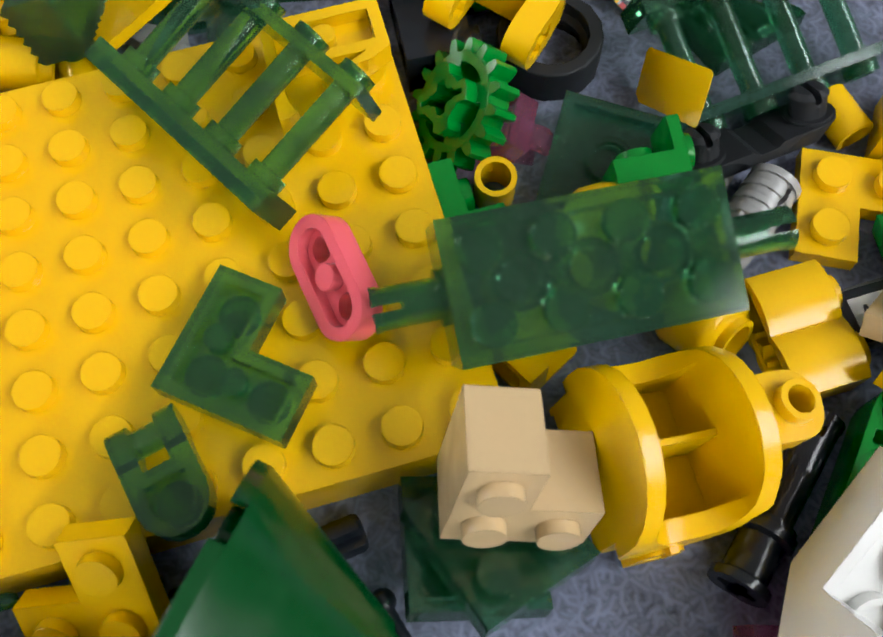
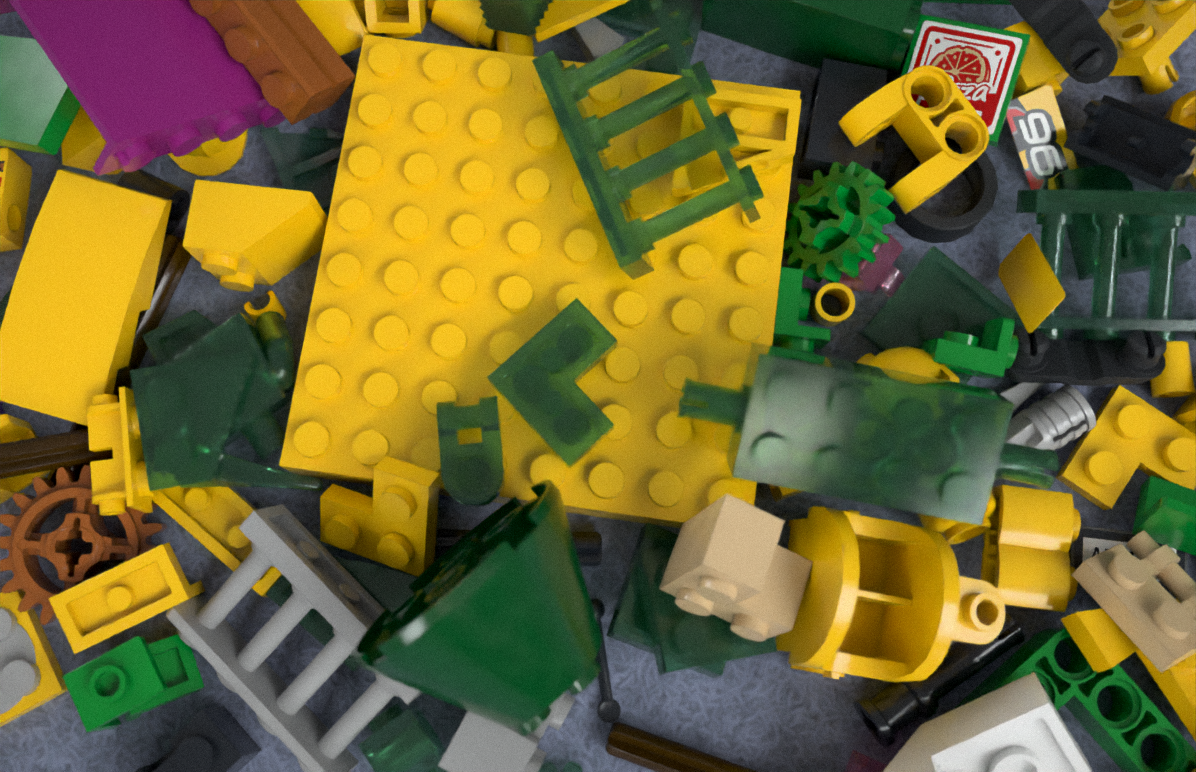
camera: 20 degrees right, 10 degrees up
coral plate [289,214,383,342] -> none

